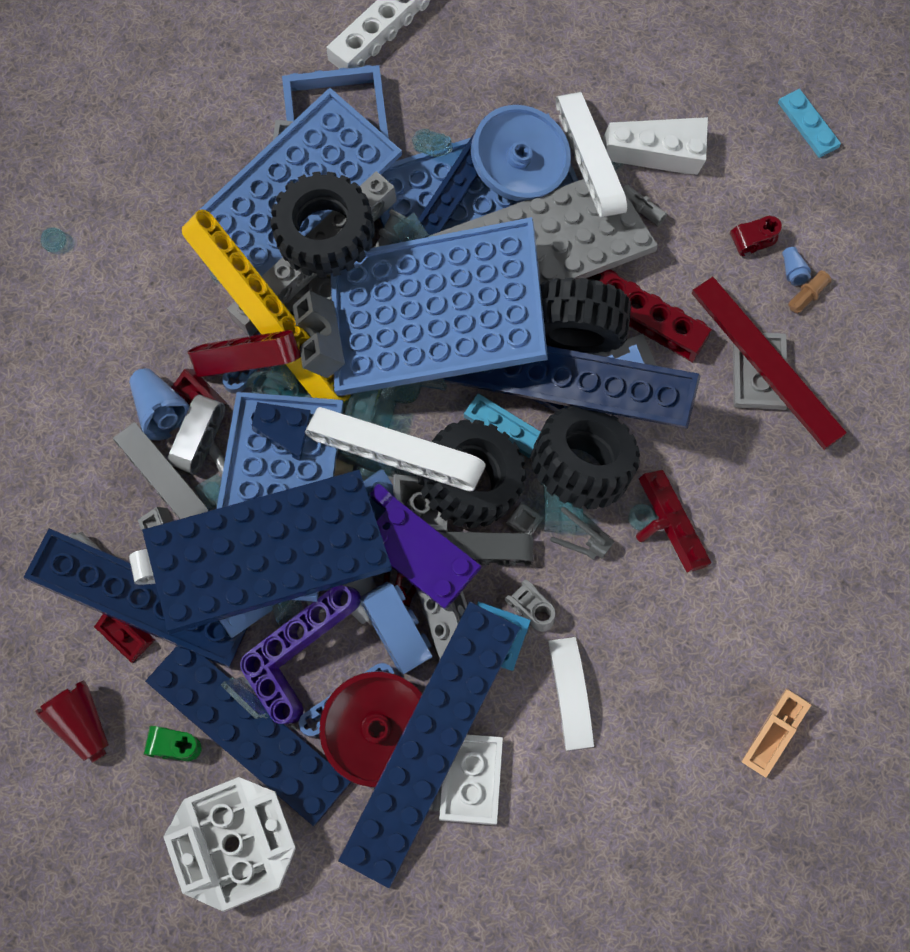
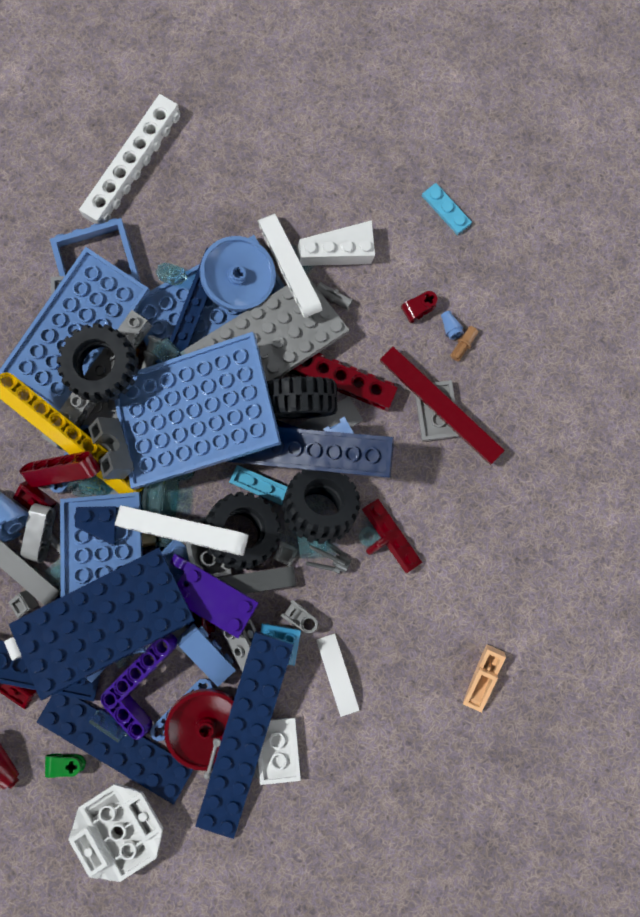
camera: 10 degrees left, 10 degrees up
none -> light grey hinge [204,738,221,780]

